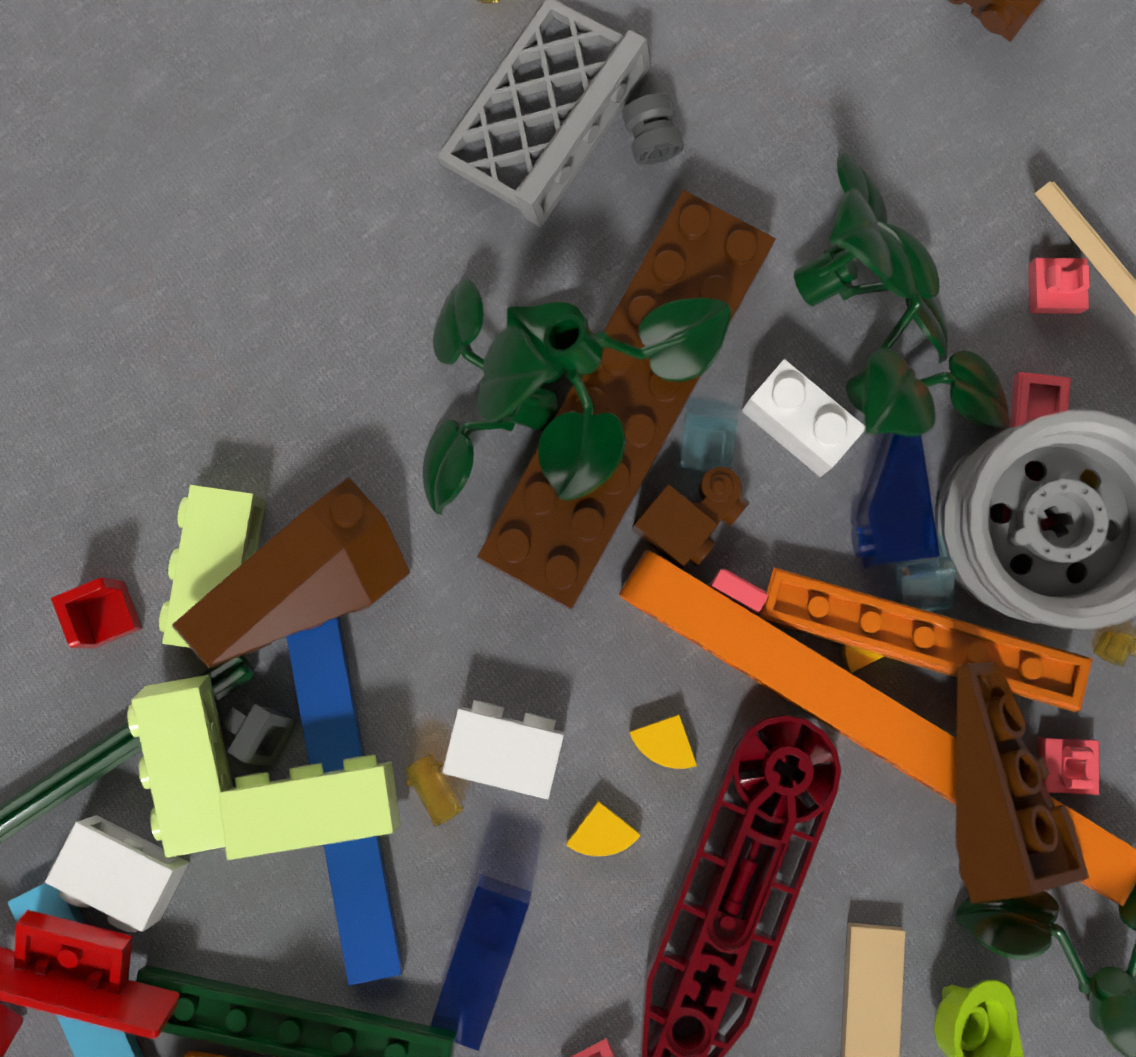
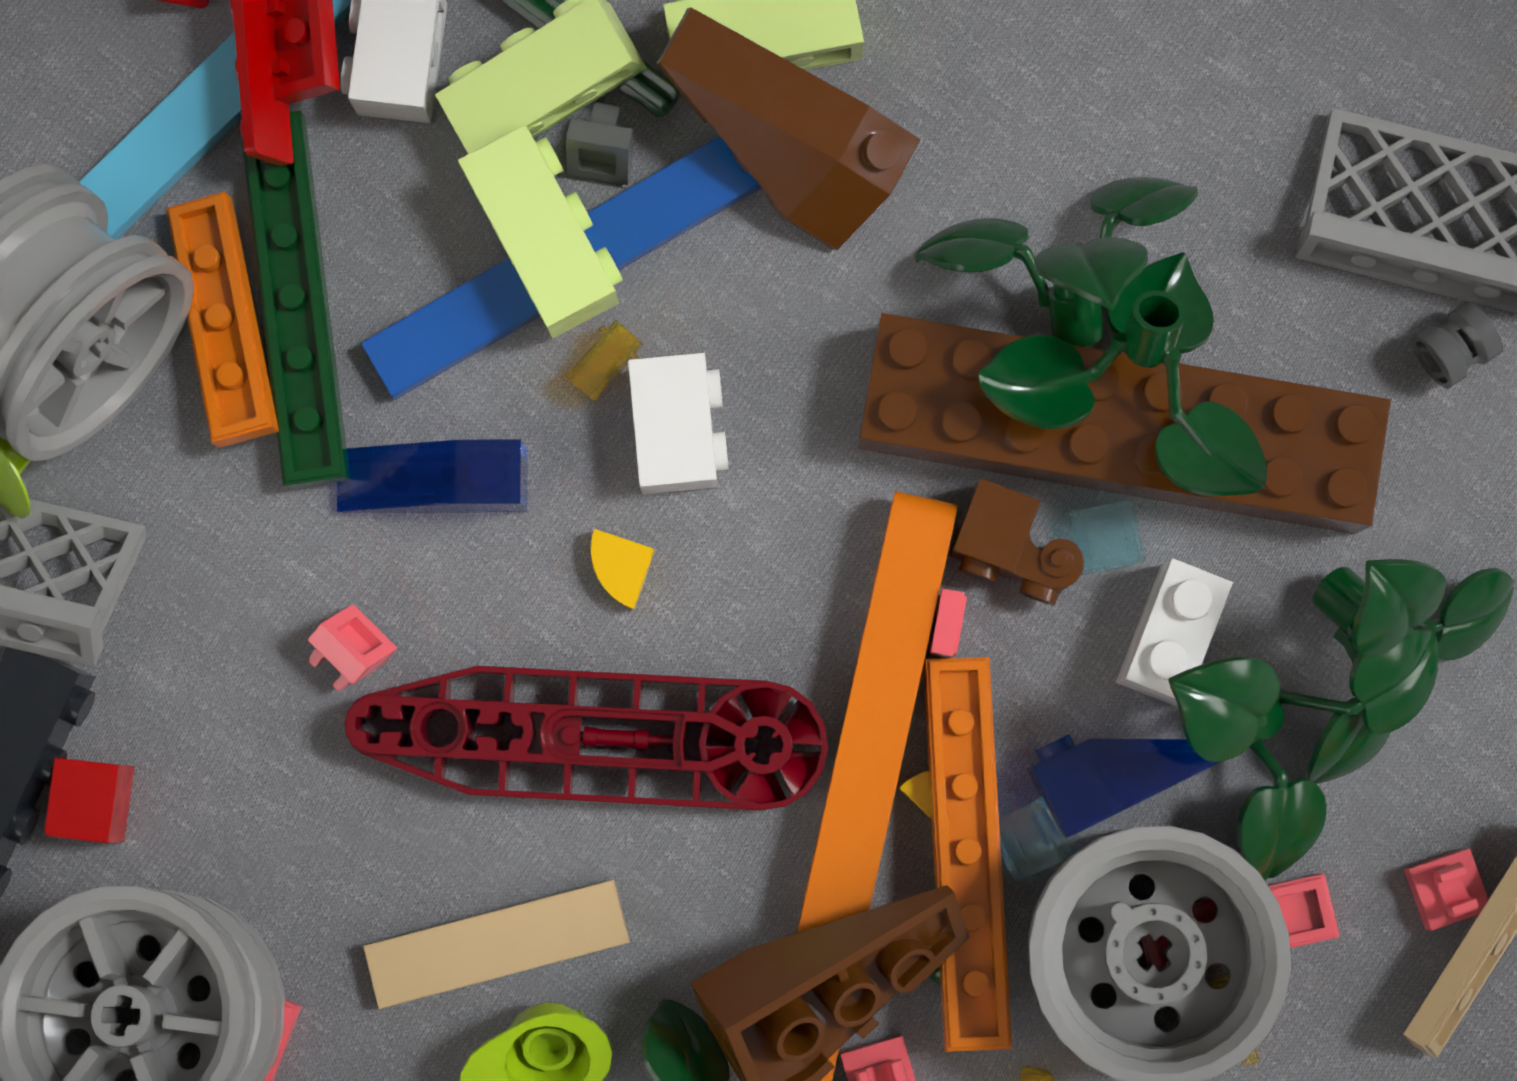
camera: 70 degrees right, 0 degrees up
yellow tile [629,714,697,769] -> none

